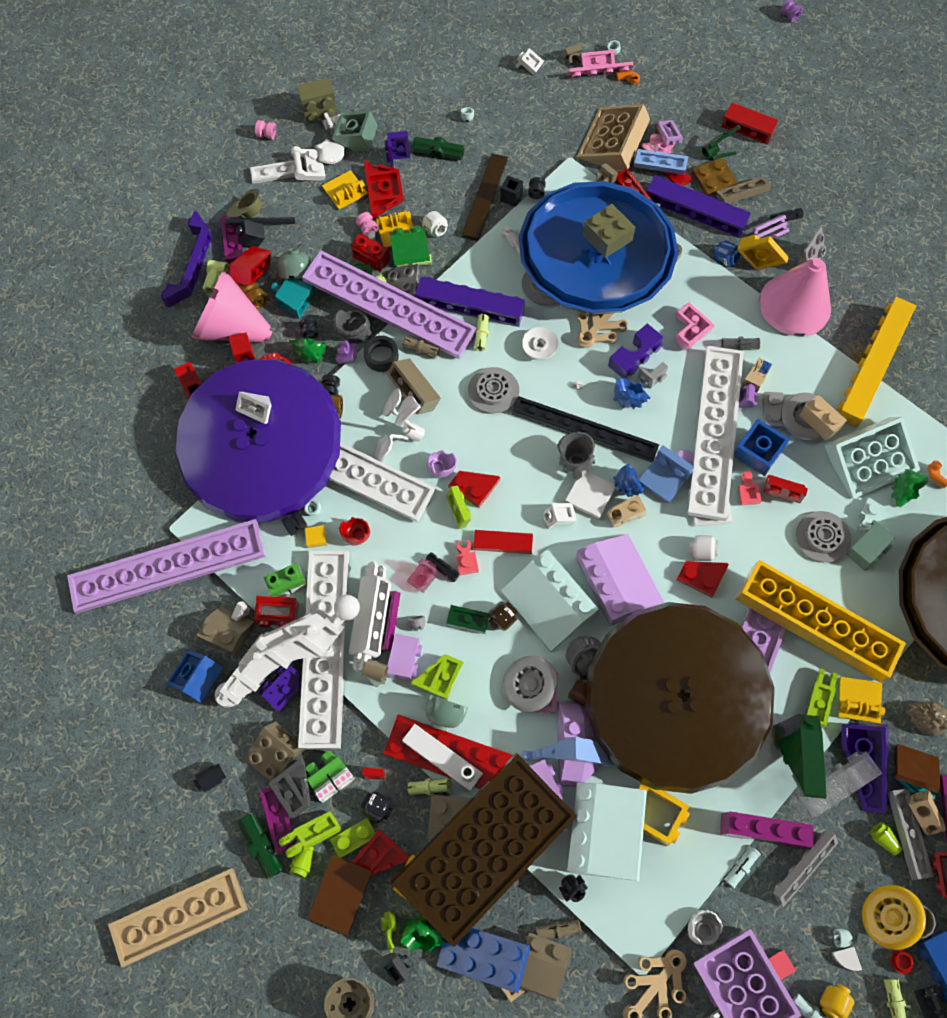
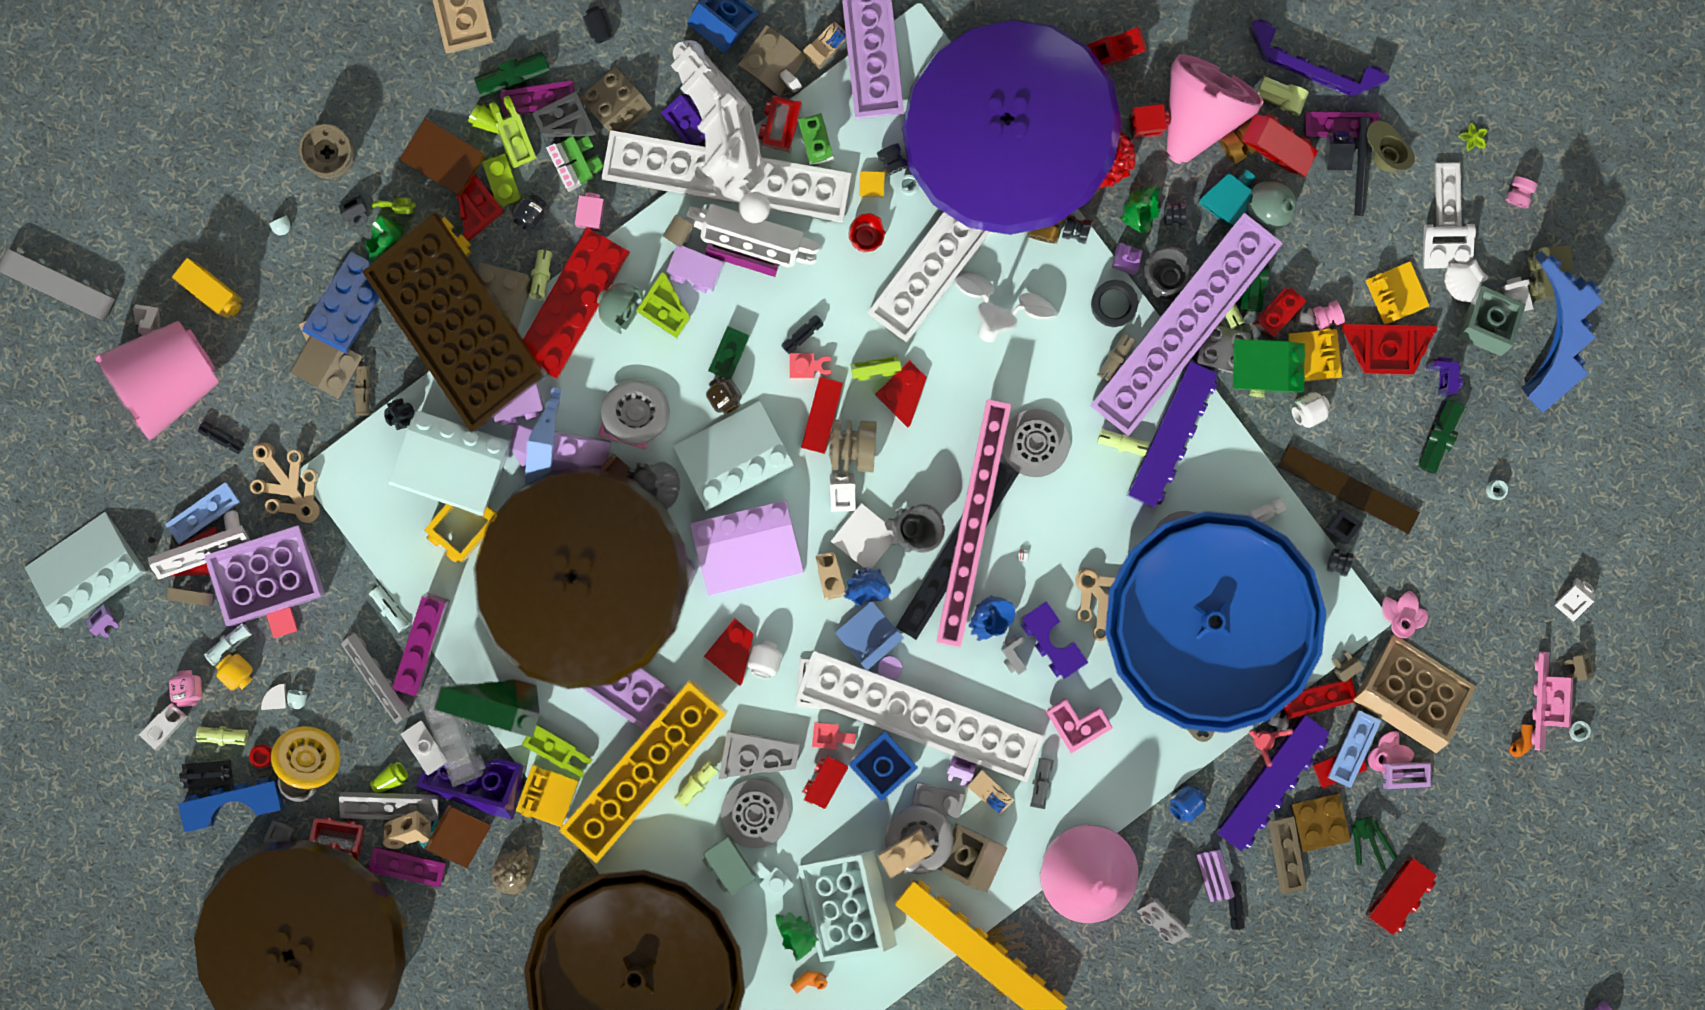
camera: 100 degrees right, 20 degrees up
white slope [235,392,271,424] -> none
red tile [363,768,386,780] -> none
dark tan brick [386,358,441,415] -> none
white piece [402,724,483,792] -> none
clear pink bracket [407,559,437,593] -> none
light grey hinge [409,616,425,631] -> none
lavender hair [426,450,457,478] -> none
white dish [522,327,558,360] -> none
olive brick [582,204,635,258] -> none
light grey hair [688,910,723,945] -> none
yellow plate [738,234,788,270] -> none
none -> white plate [401,721,448,775]
none -> bright pink brick [575,193,605,231]
none -> yellowish green pin [675,761,719,807]
none -> light grey wing [719,730,800,779]
none -> tan leg [803,22,847,69]
none -> dark tan wheel [829,419,877,473]
none -> bright pink brick [936,399,1011,647]
none -> dark tan slope [938,823,1008,893]
none -> coral plant [1249,729,1293,767]
none -> bright pink plate [1382,591,1428,638]
none -> lime plant [1458,123,1487,152]
none -> arch [1522,251,1603,413]

